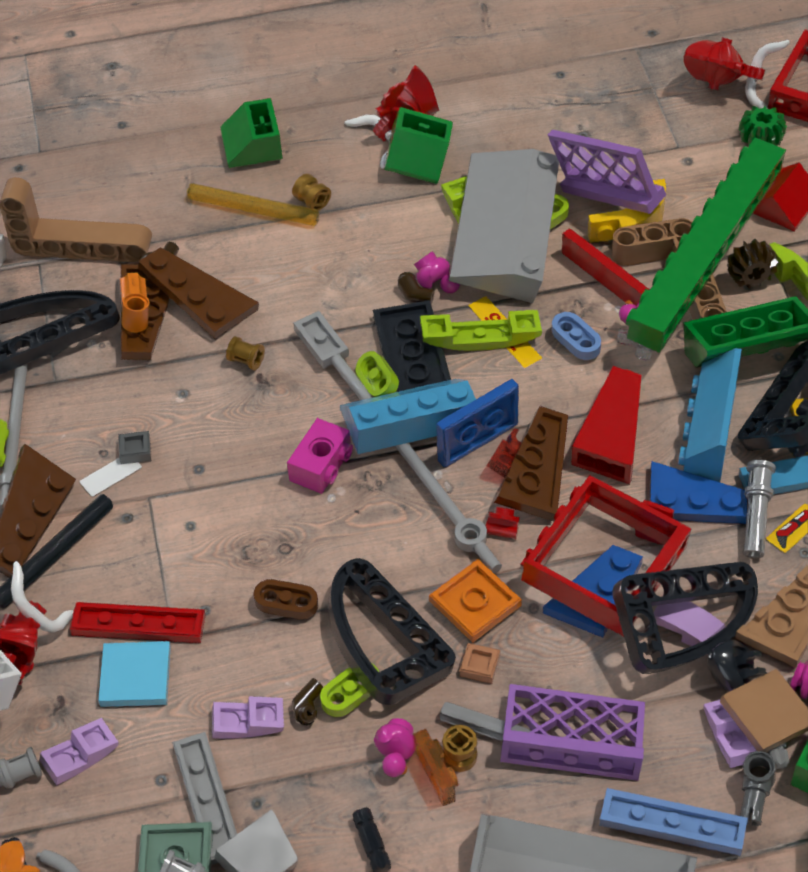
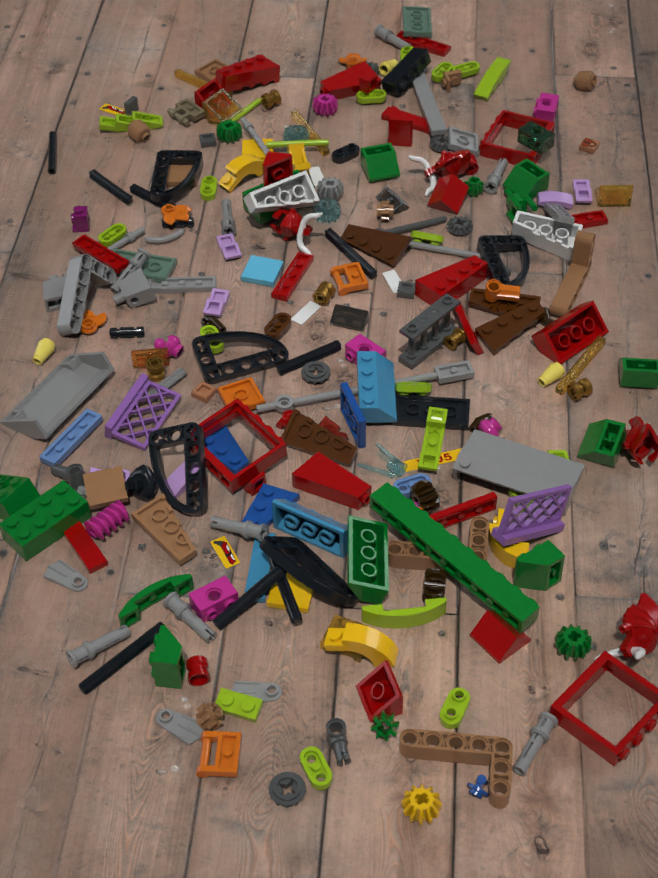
camera: 105 degrees right, 5 degrees down
none -> black axle [276,340,341,375]
none -> white sticker [291,301,321,325]
none -> dark grey gear [301,361,330,384]
none -> pearl gold wheel [312,281,335,306]
none -> orange plate [329,262,369,296]
none -> clear smoke slope [330,304,369,332]
none -> clear light blue plant [357,443,407,478]
none -> dark grey fence [398,293,460,370]
none -> dark brown gear [410,479,440,514]
none -> red wedge [415,255,488,305]
none -> red tile [453,295,484,355]
none -> green slope [513,540,565,591]
none -> red slope [531,300,609,364]
none -> light yellow cone [538,362,565,387]

